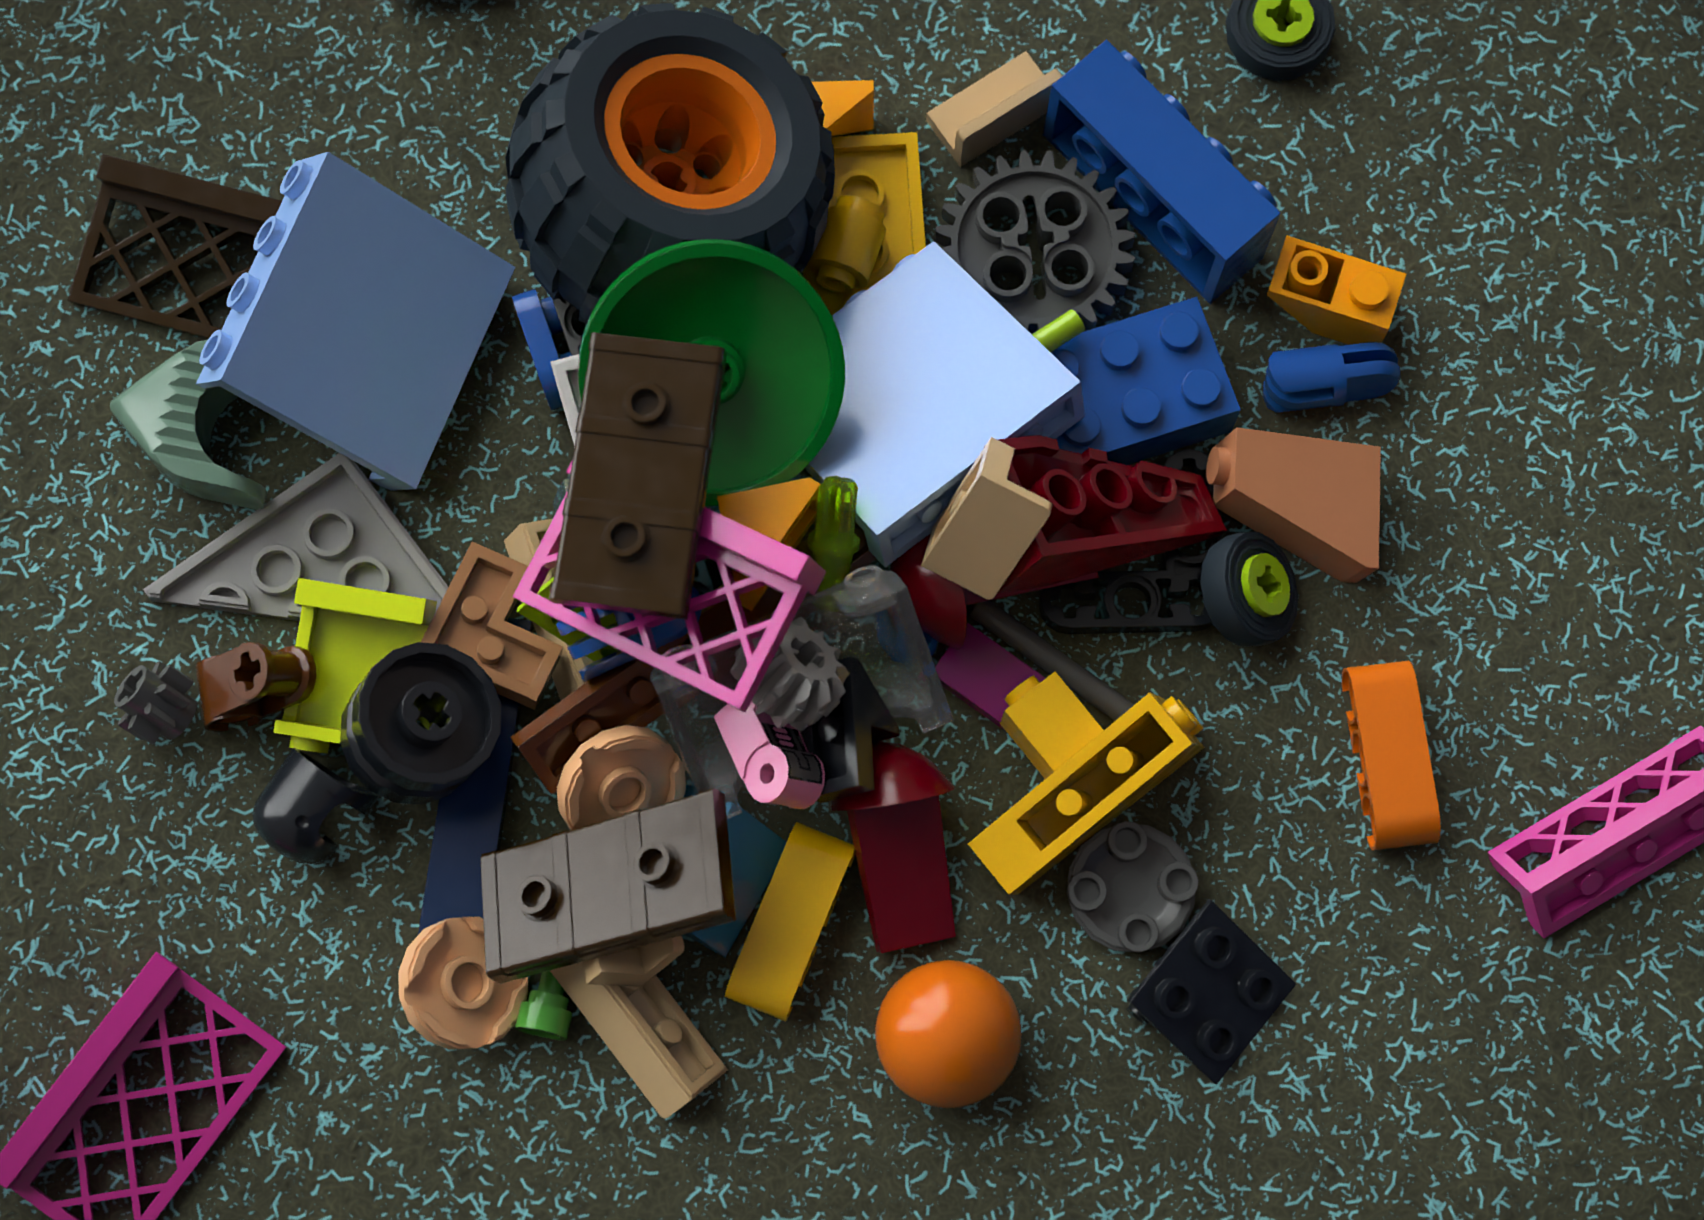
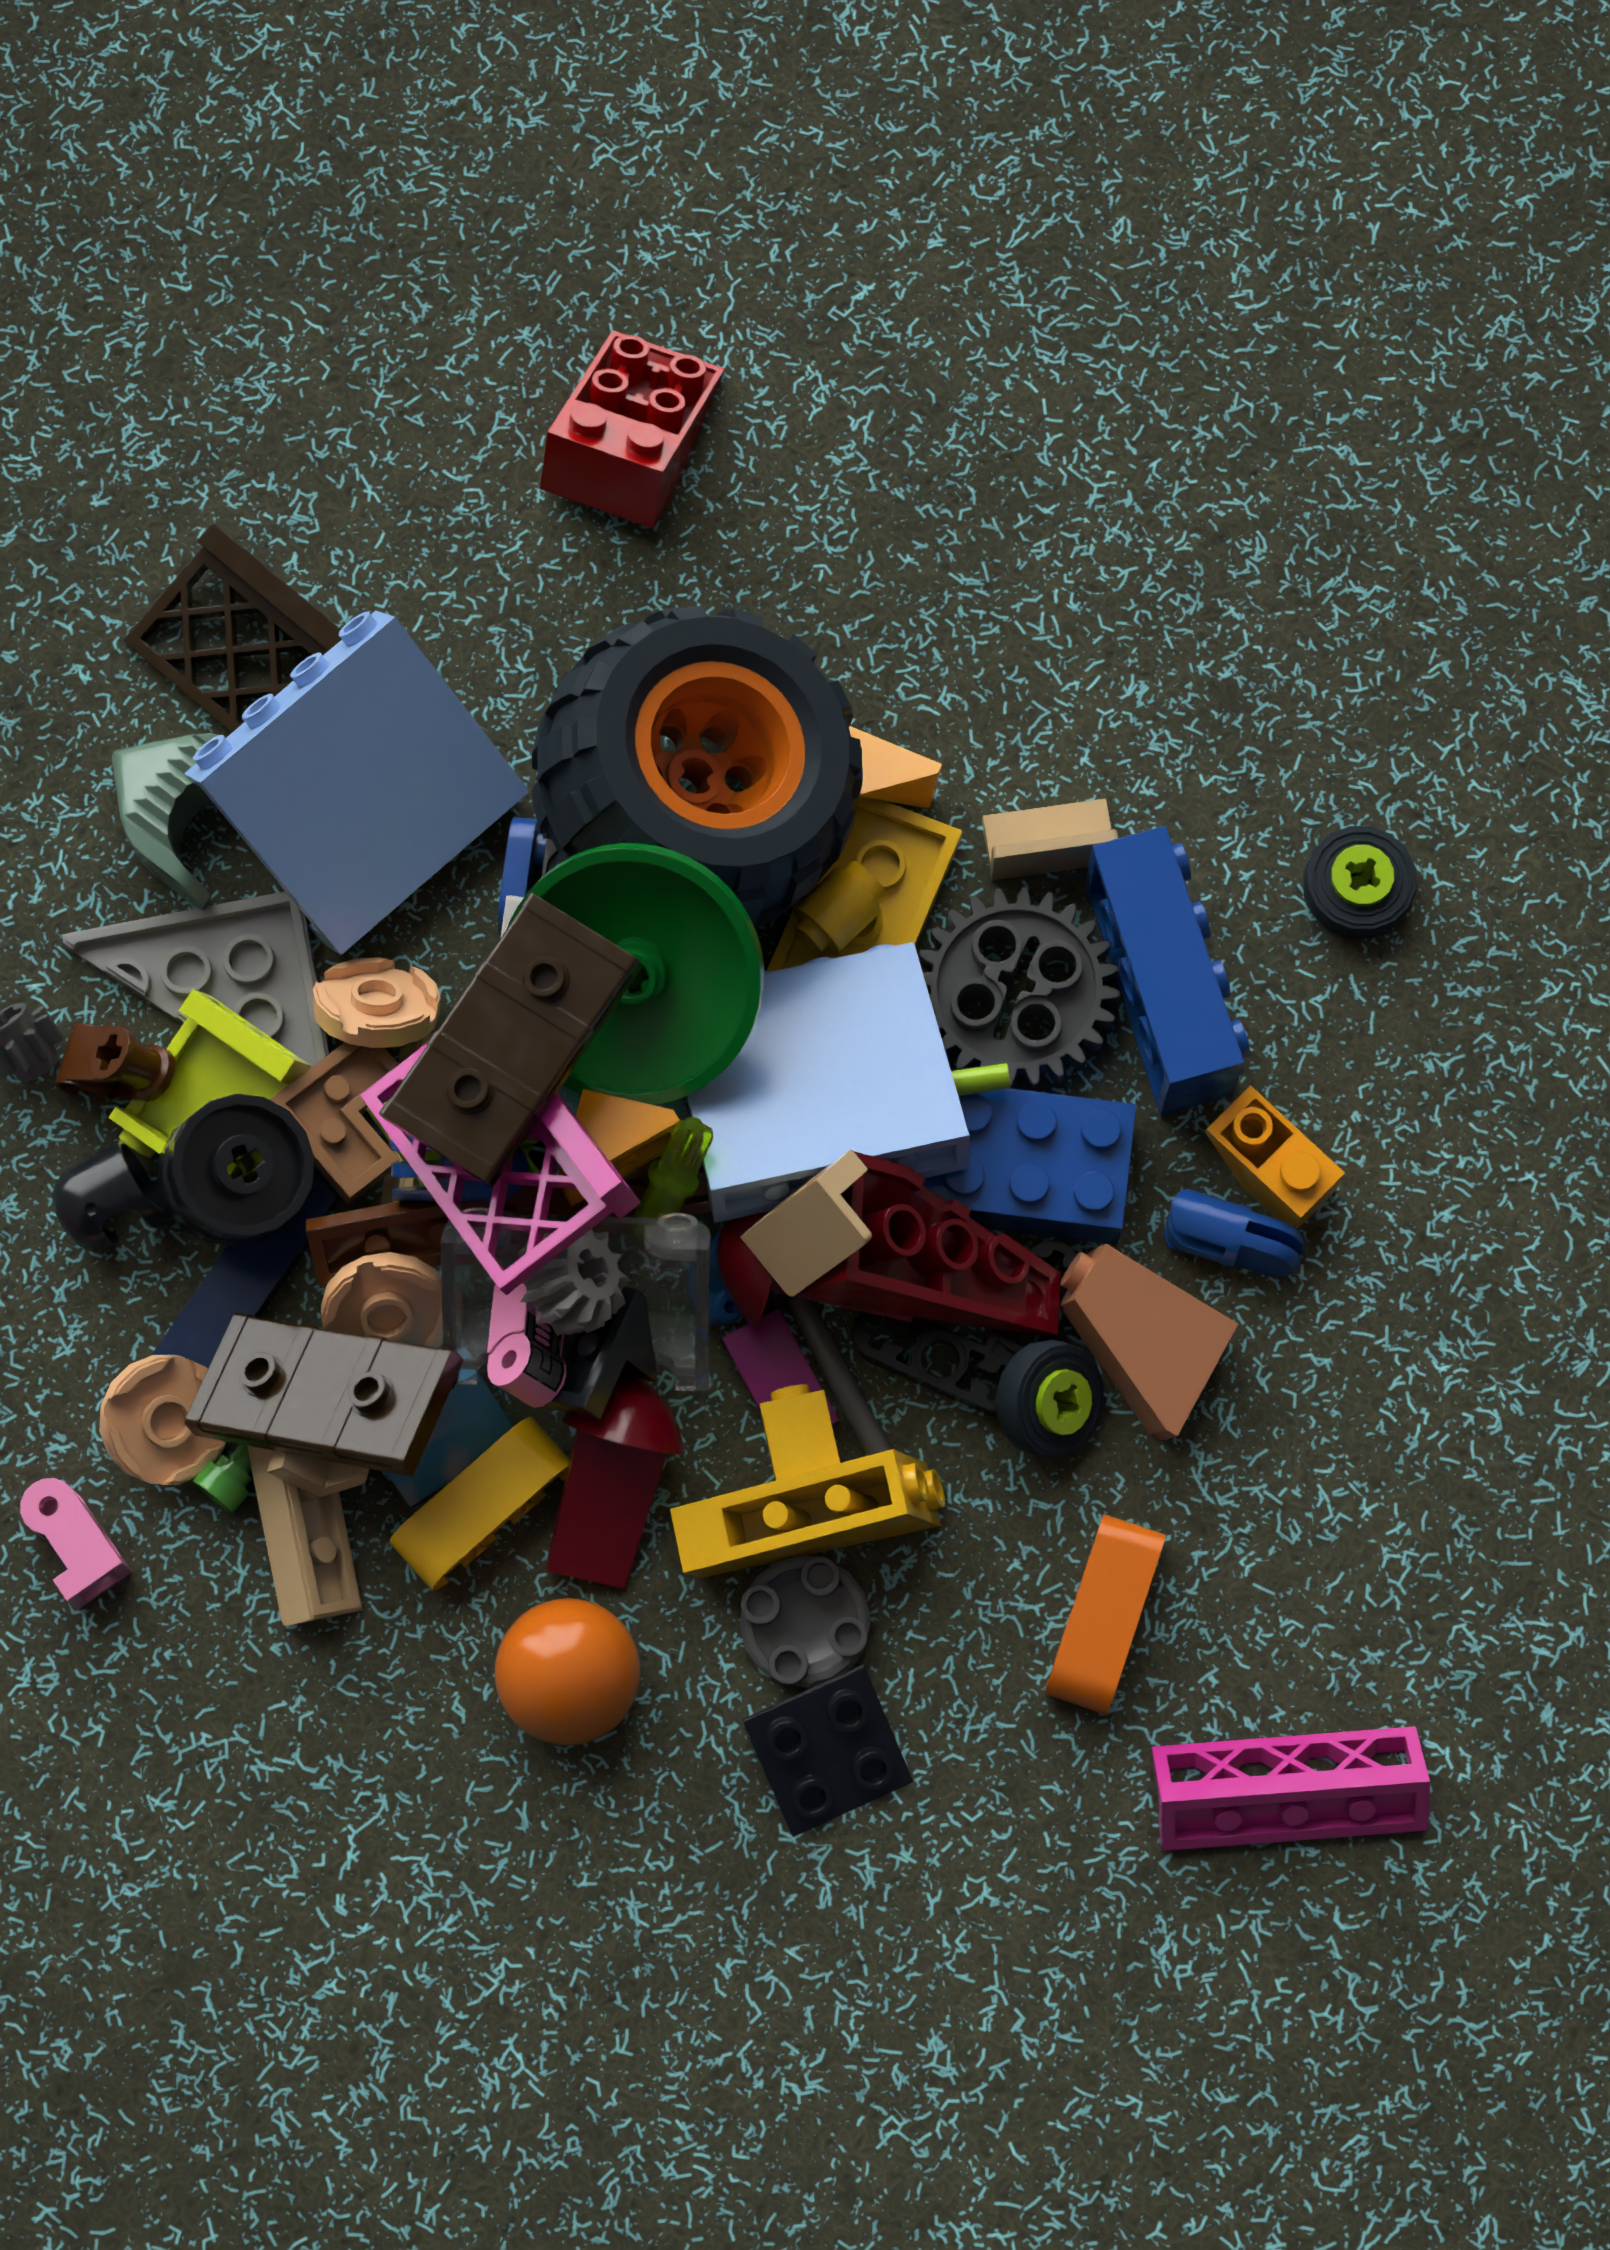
camera: 30 degrees right, 0 degrees up
none -> bright pink leg [20,1478,132,1610]
none -> light nougat tile [312,957,441,1048]

